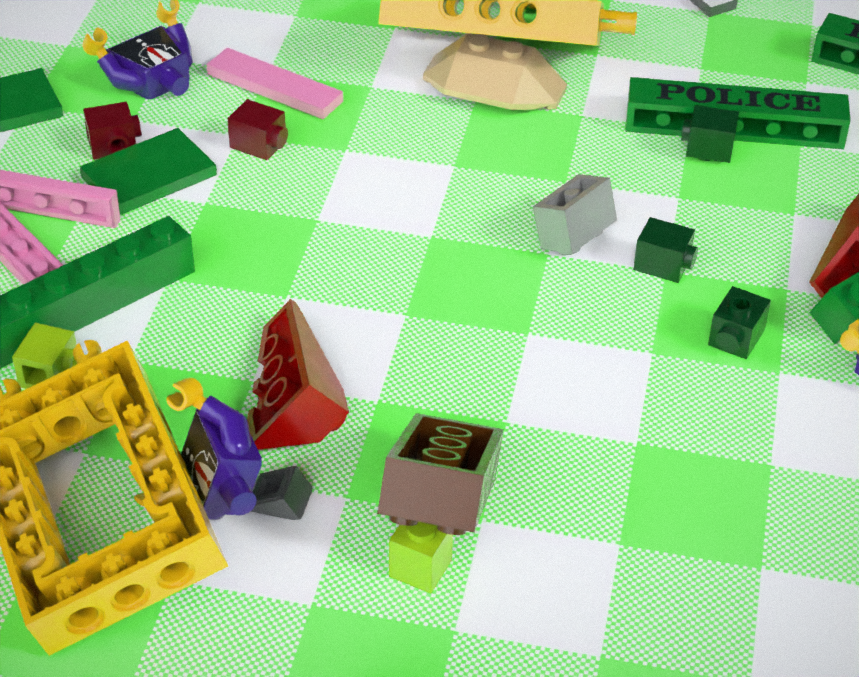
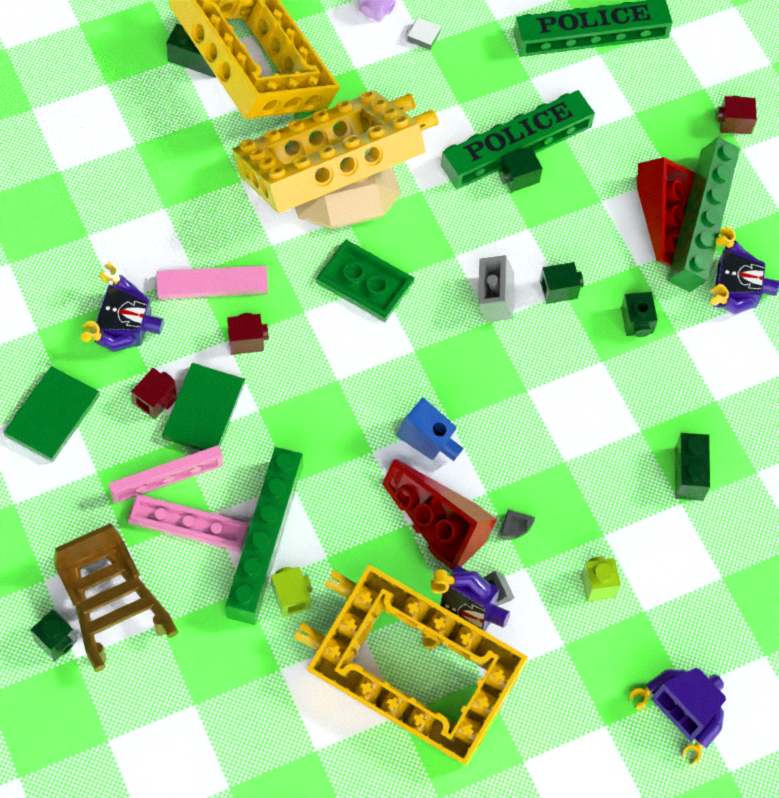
camera: 40 degrees left, 20 degrees up
brick [377,413,504,535] -> none
none -> green tile [316,239,415,323]
none -> blue torso [396,397,464,462]
none -> dark grey tile [499,510,536,540]
none -> dark green brick [675,433,710,501]

